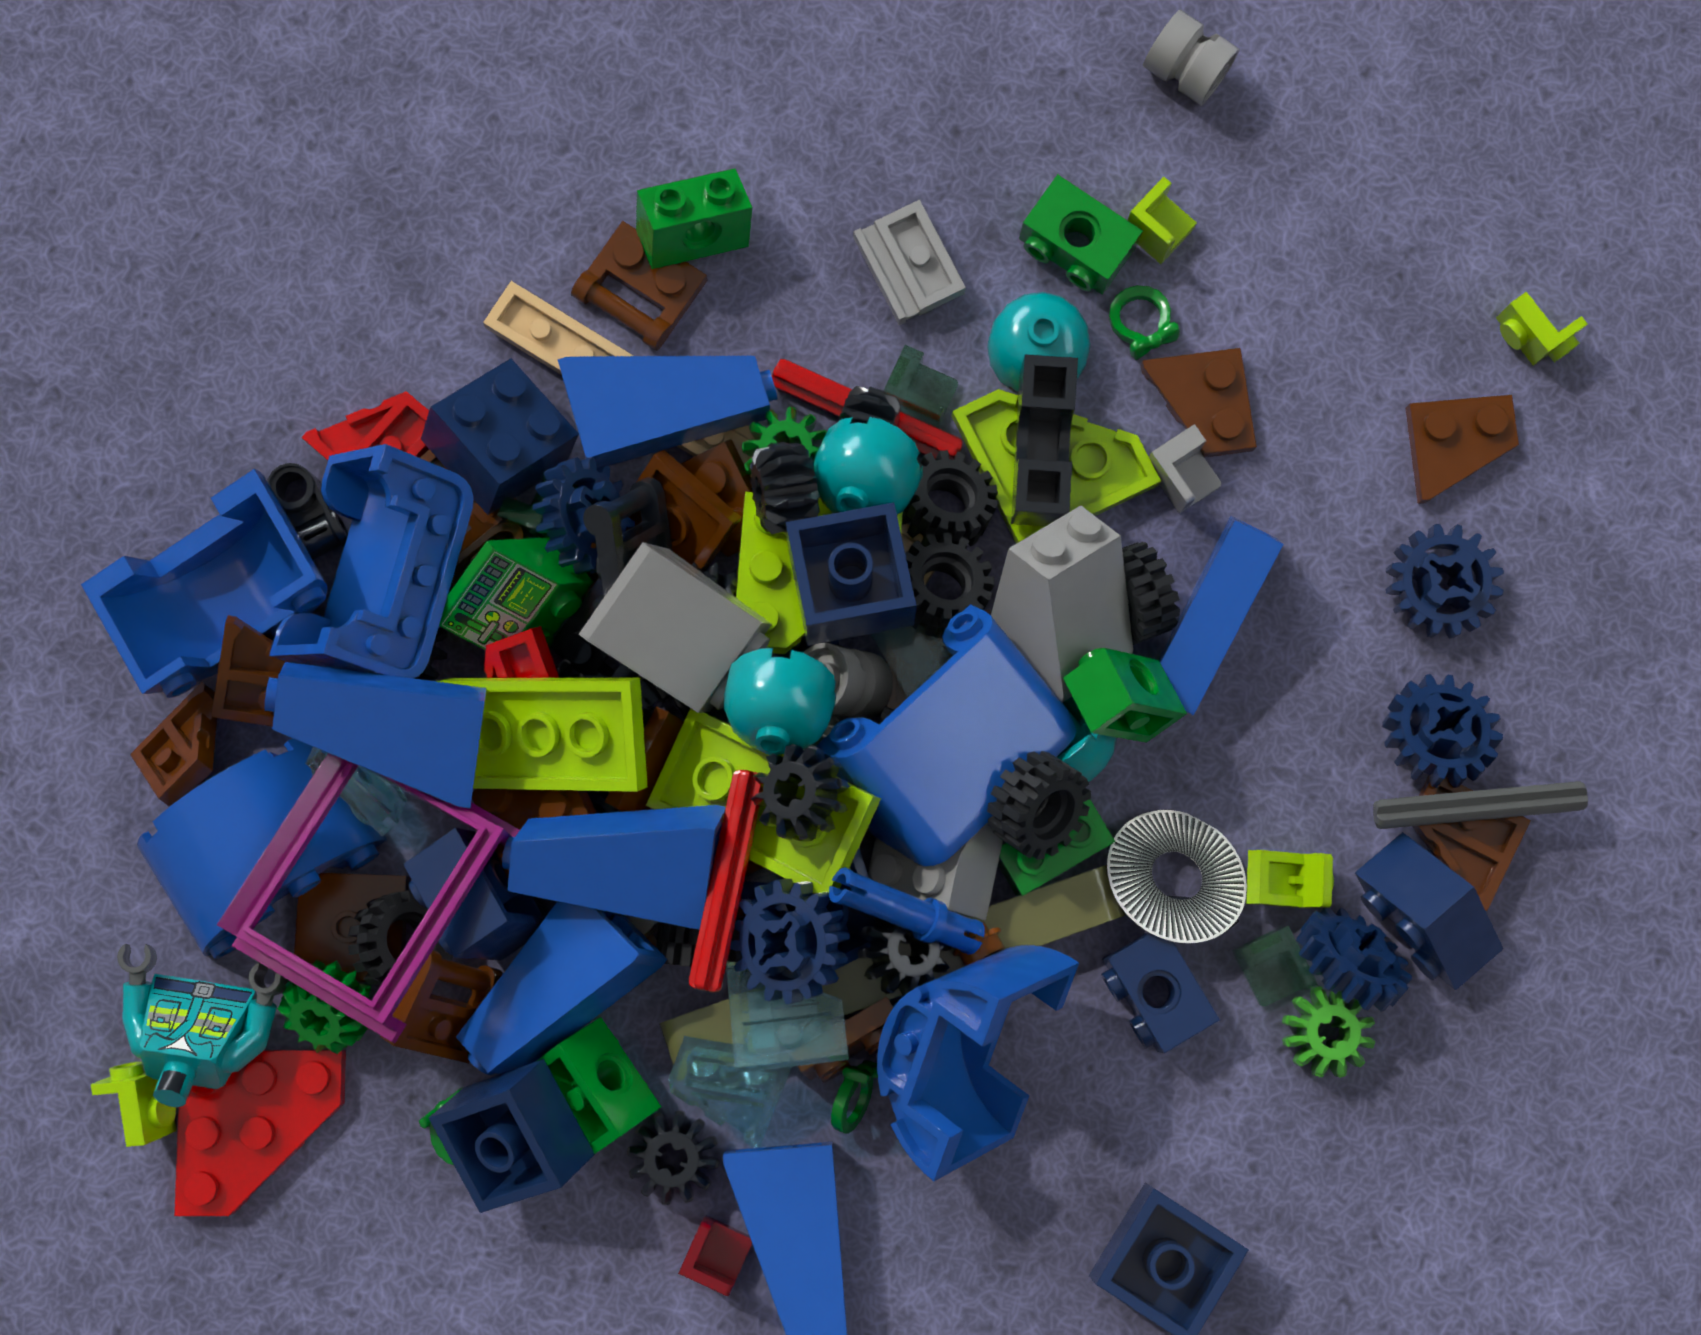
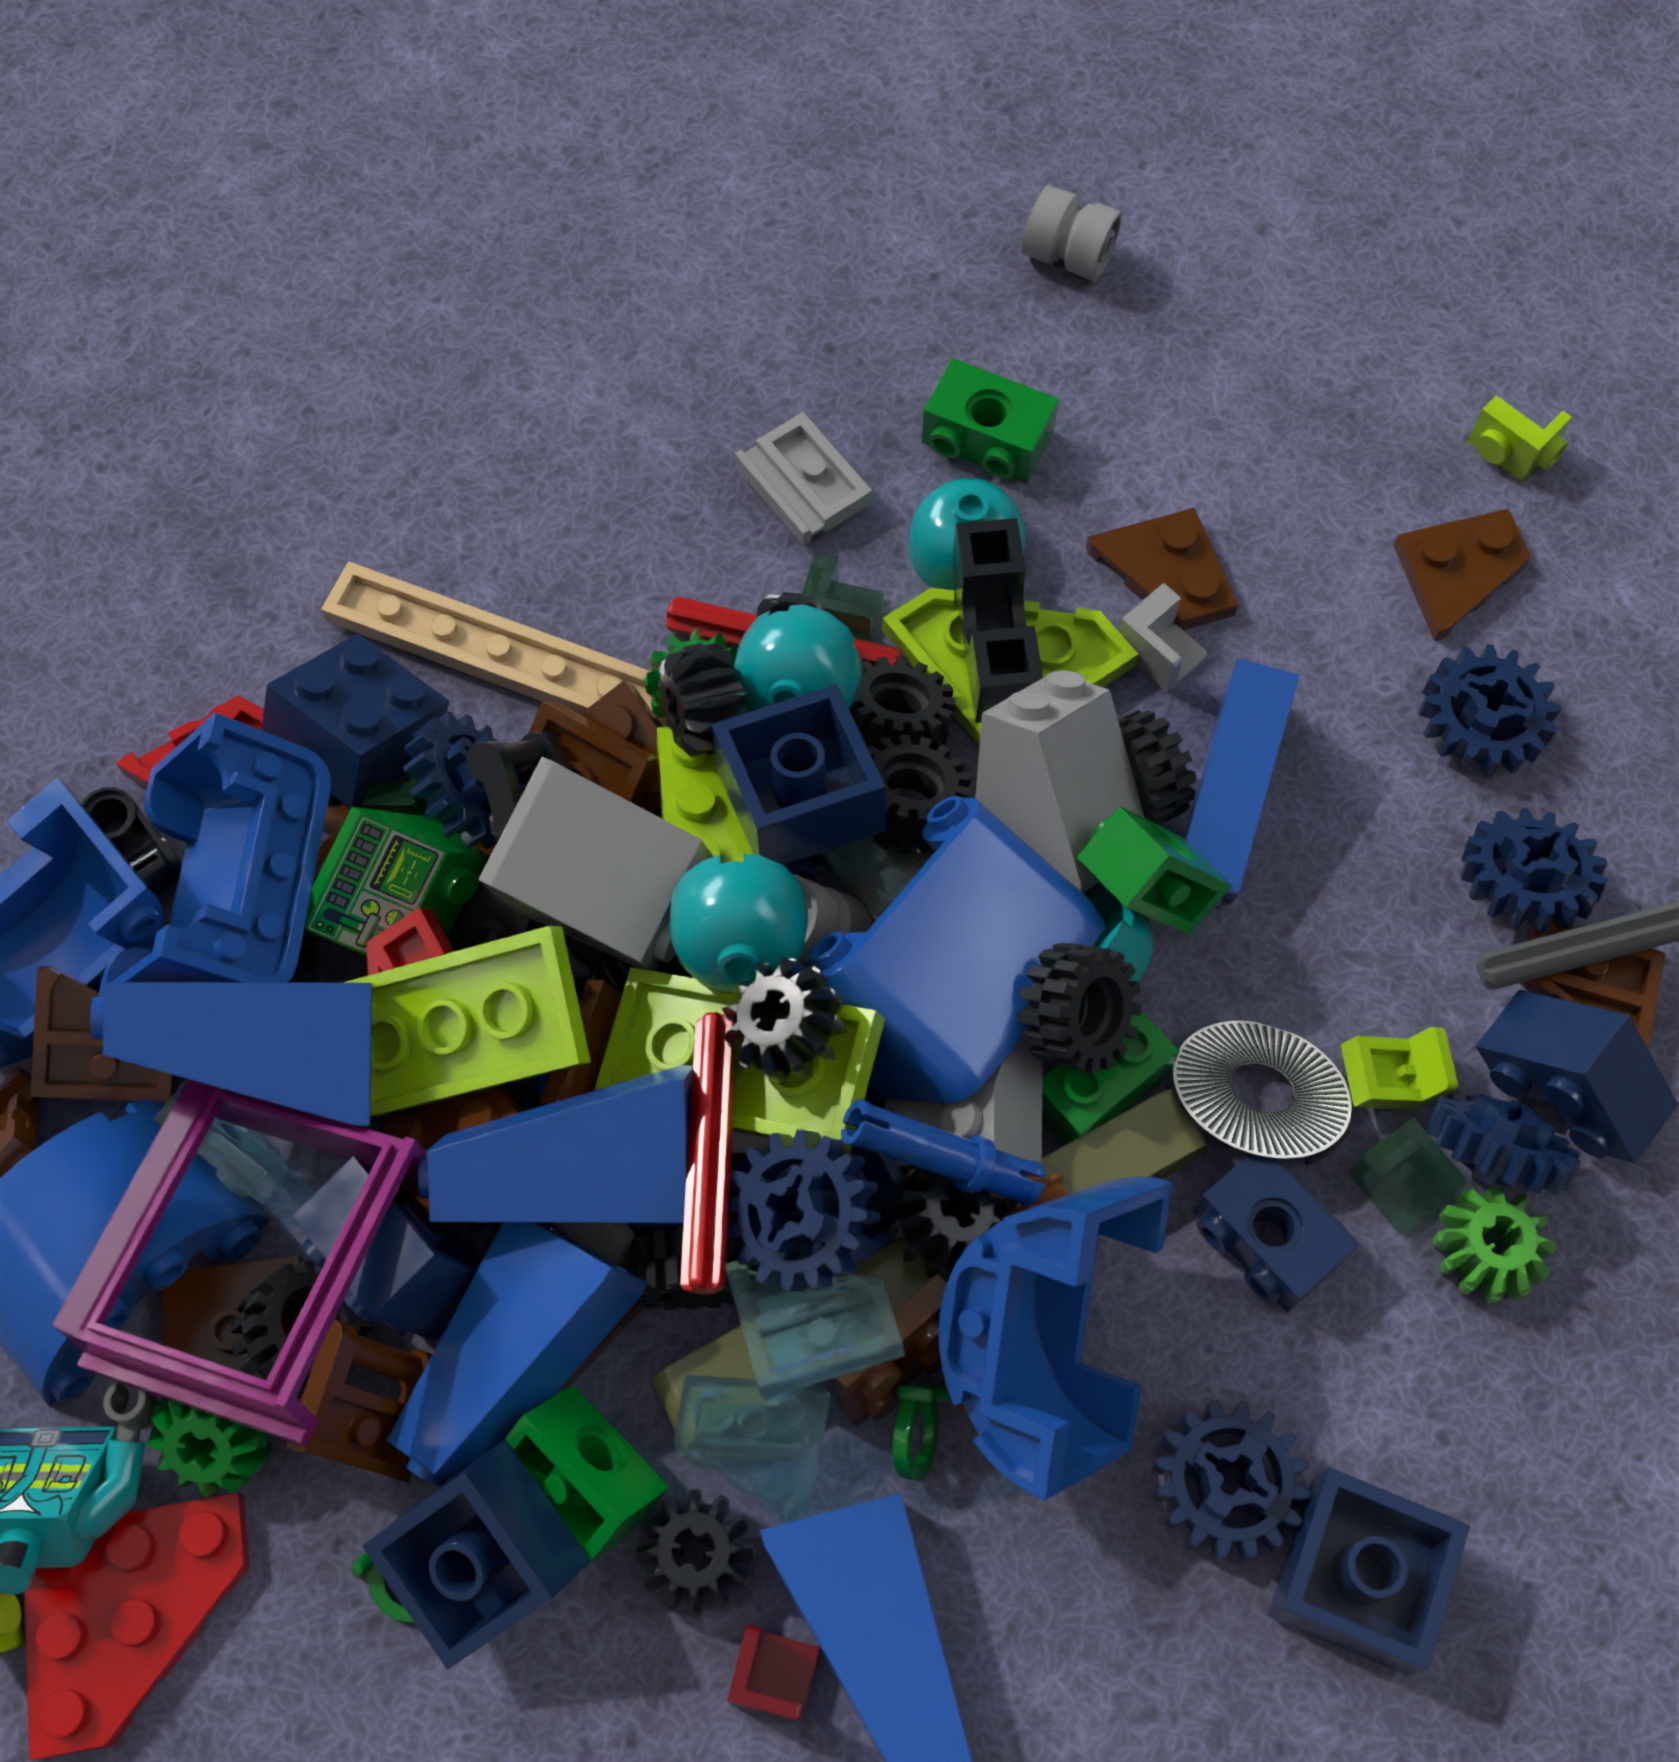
camera: 10 degrees left, 15 degrees down
blue slope [557,356,778,469] -> none
reddish brown plate [571,220,708,351] -> none
green brick [636,168,753,269] -> none
green piece [1109,285,1180,360] -> none
lime panel [1127,177,1197,264] -> none
none -> dark blue gear [1152,1400,1311,1562]

